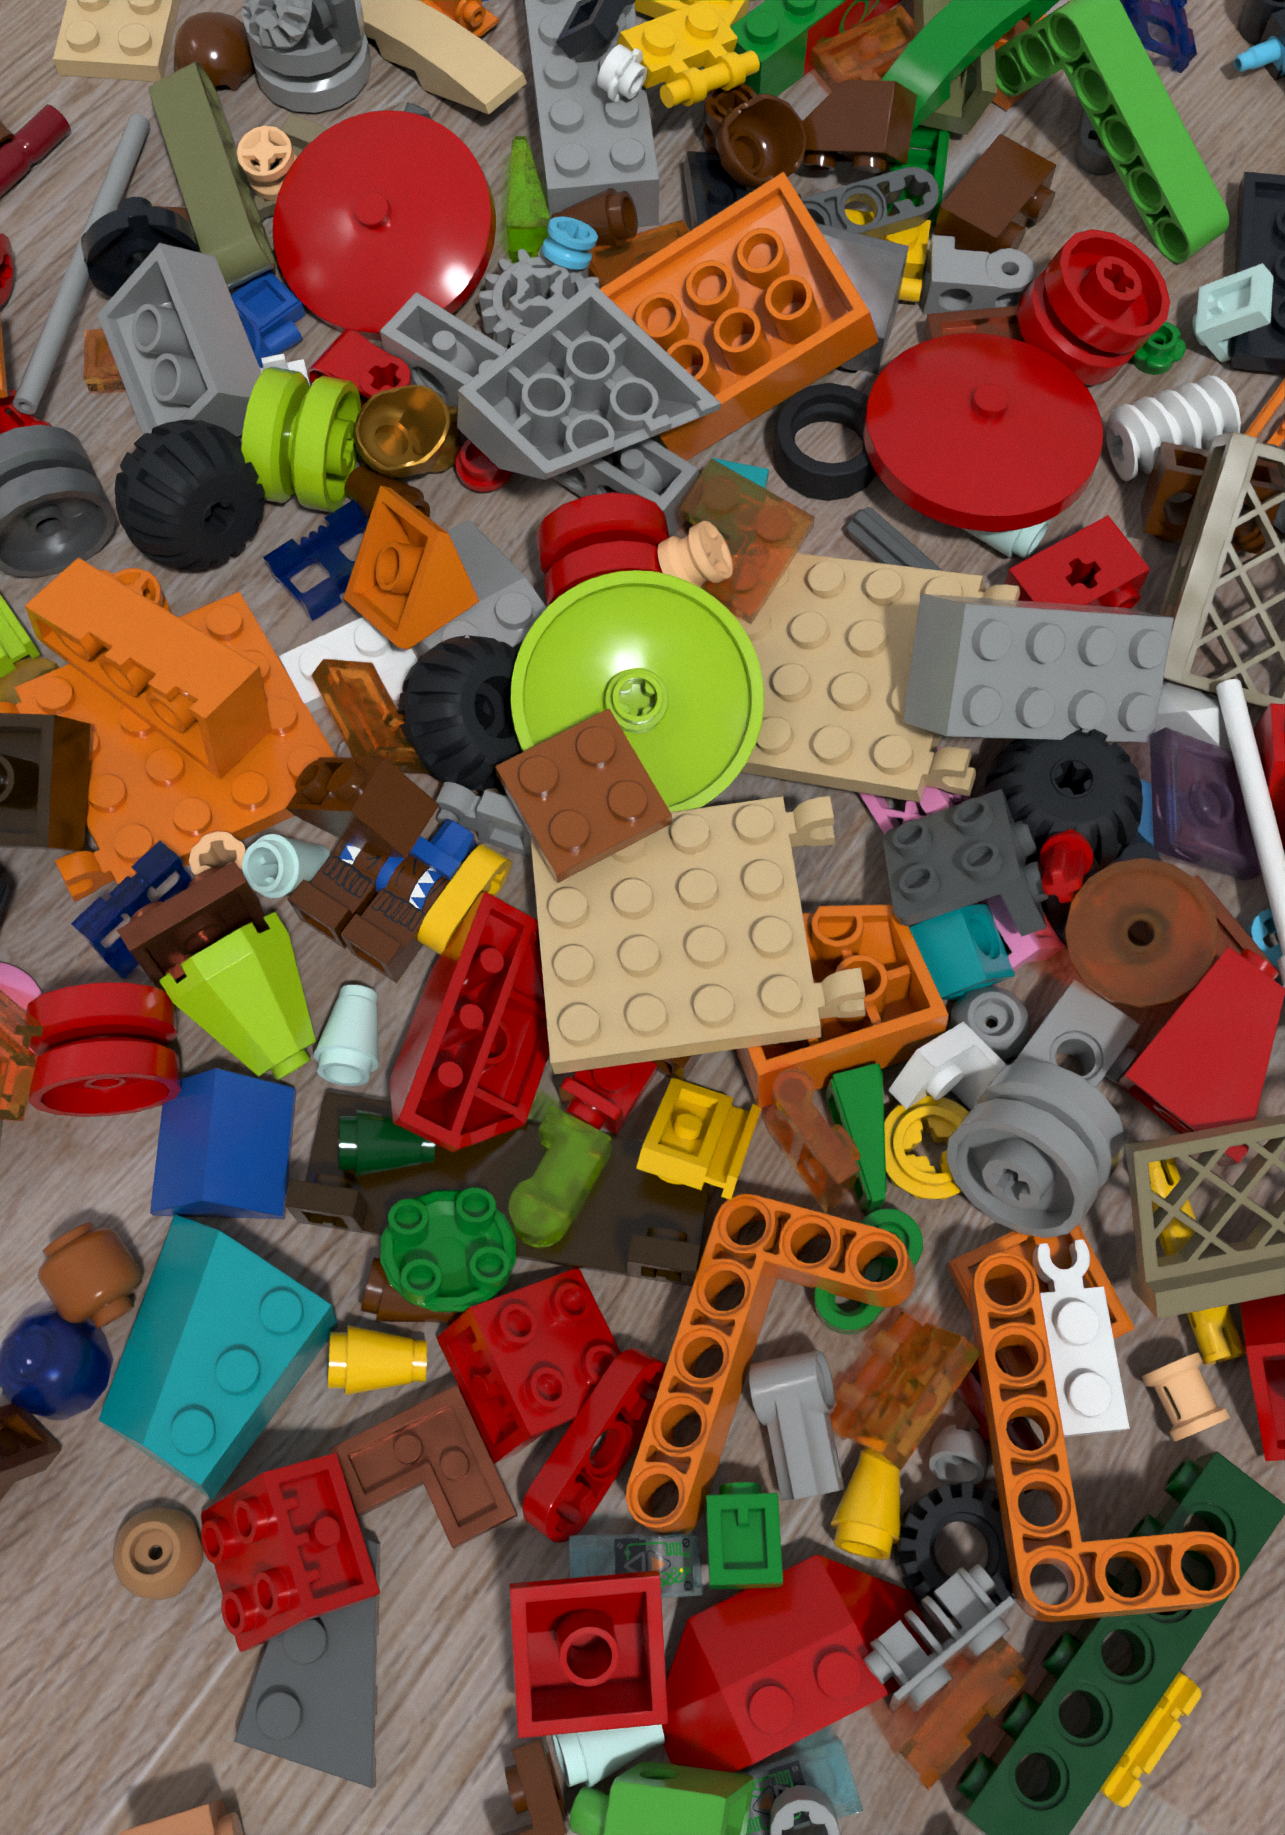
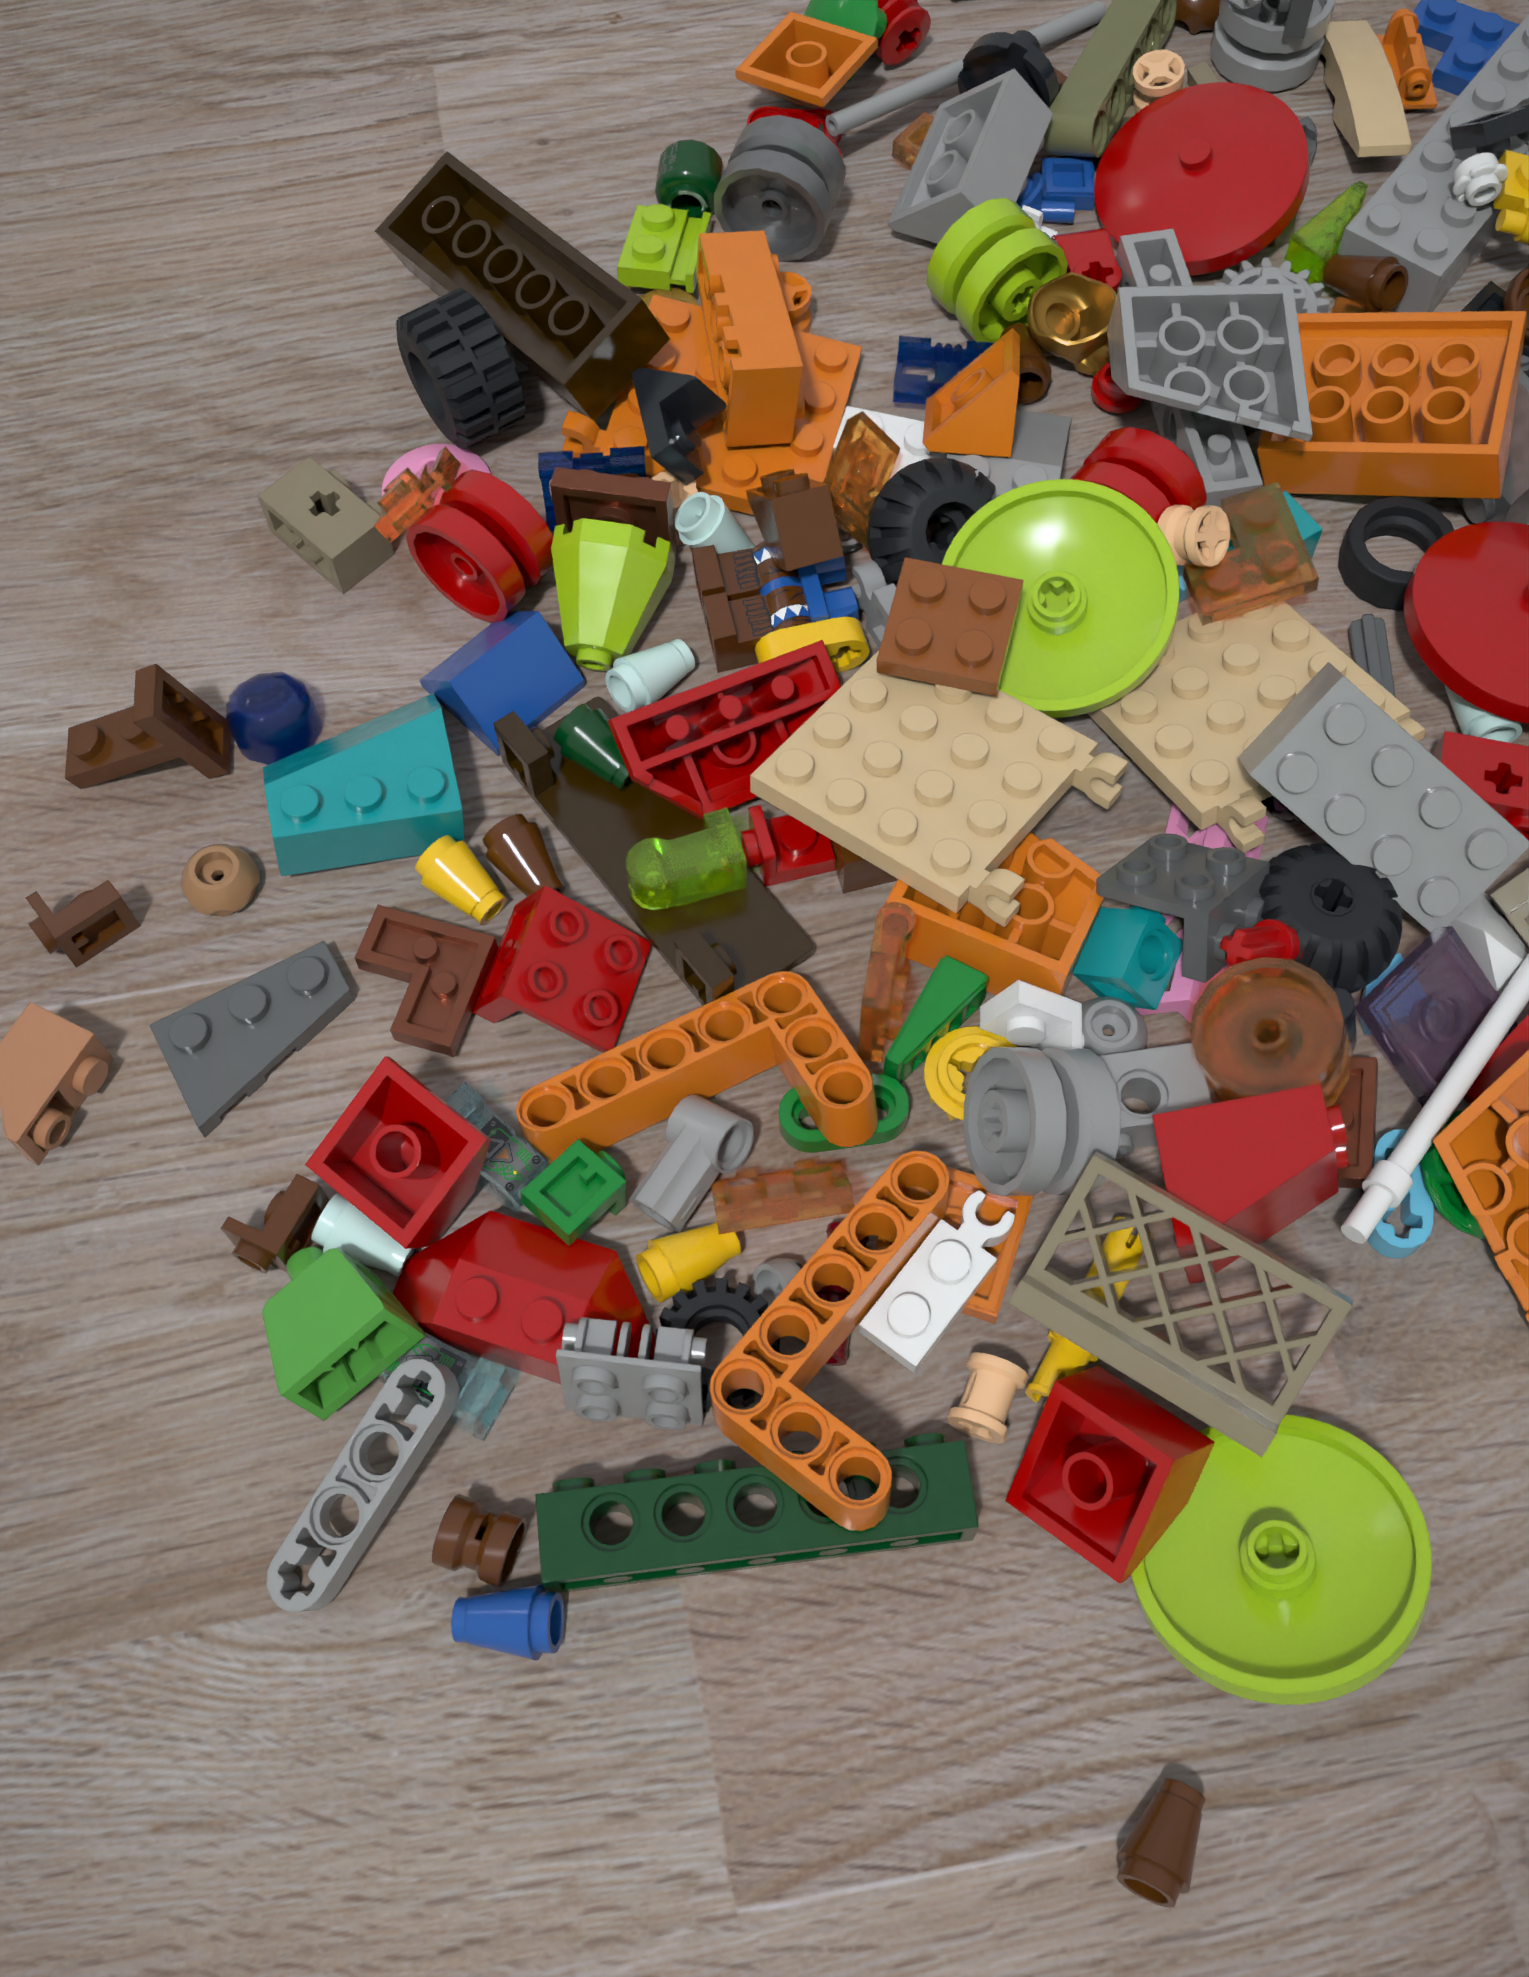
camera: 45 degrees right, 5 degrees down
dark orange head [38,1222,143,1329] -> none
black wheel [114,419,265,570] -> none
red bracket [201,1453,380,1652] -> none
green dish [380,1187,516,1312] -> none
red beam [523,1348,667,1543] -> none
medium azure bush [542,216,598,270] -> none
yellow plate [636,1077,761,1200] -> none
clear orange plate [896,1636,1027,1791] -> none
yellow axle [1098,1671,1202,1808] -> none
none -> reddish brown bracket [26,880,140,968]
none -> black slope [631,367,727,485]

